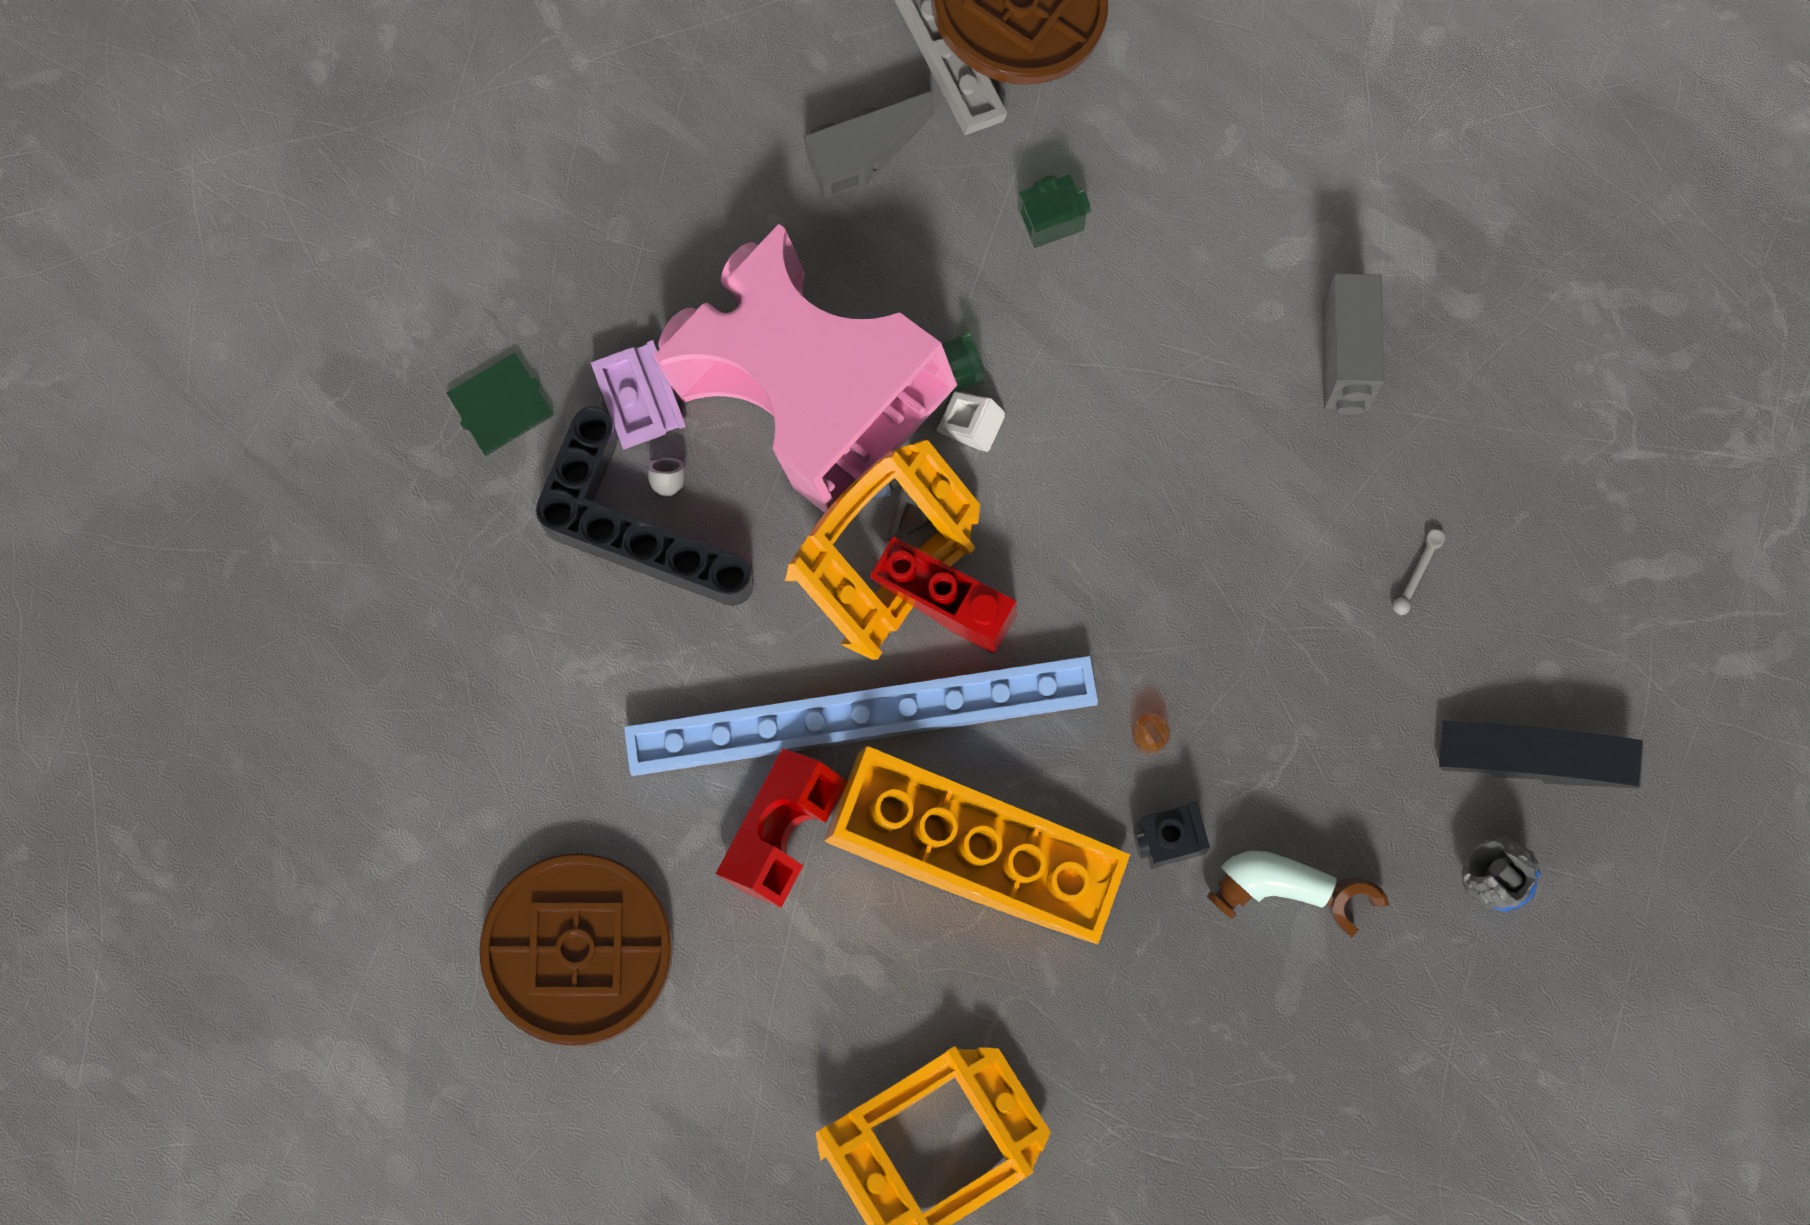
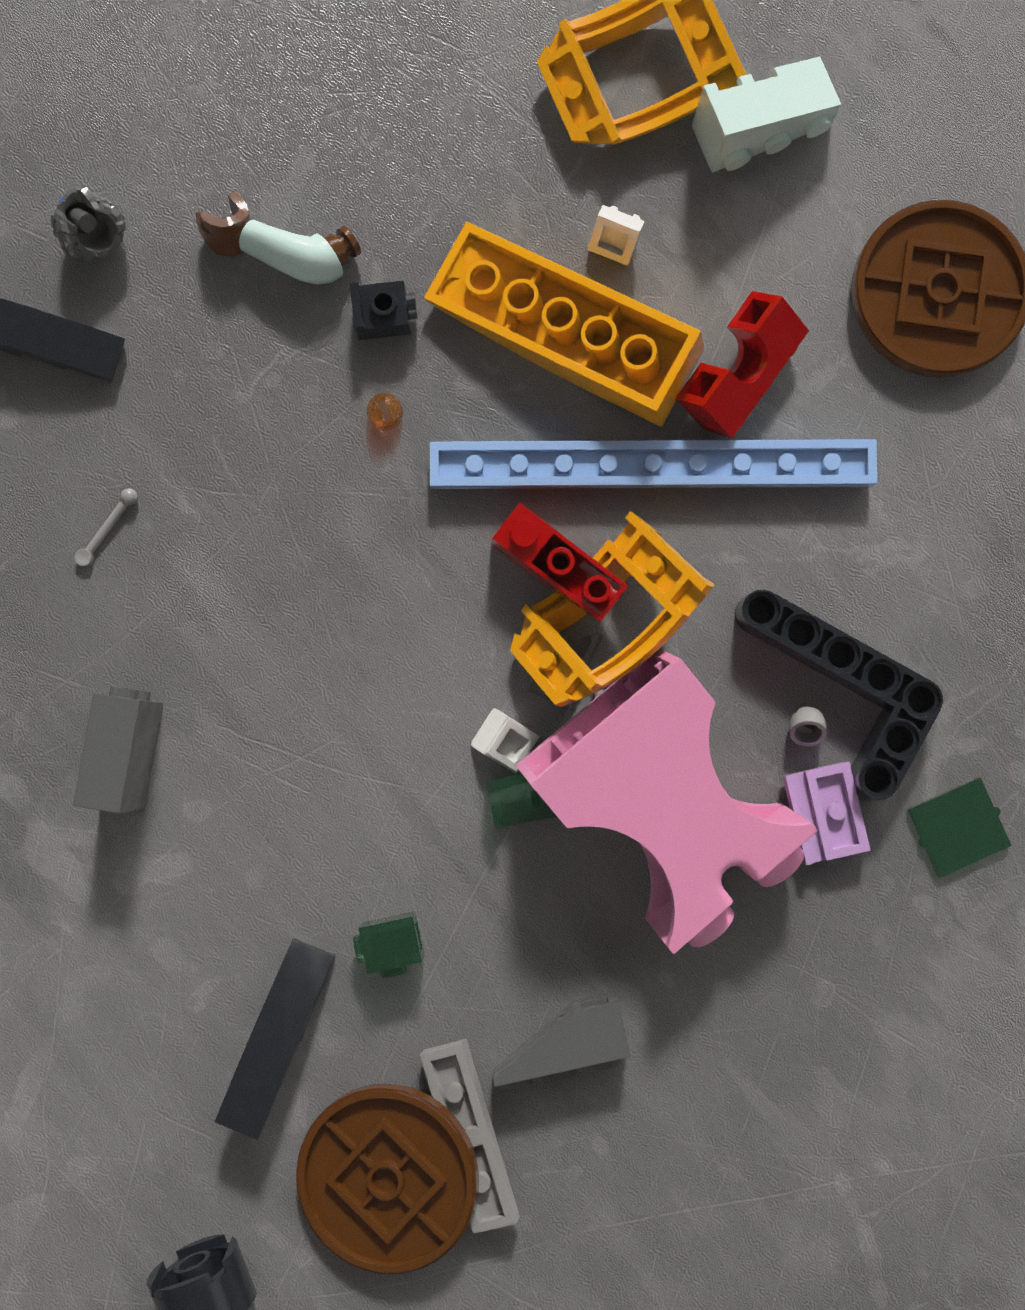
camera: 175 degrees left, 10 degrees up
none -> black slope [214,938,335,1140]
none -> tile [587,205,644,266]
none -> light aqua wedge [692,57,841,173]

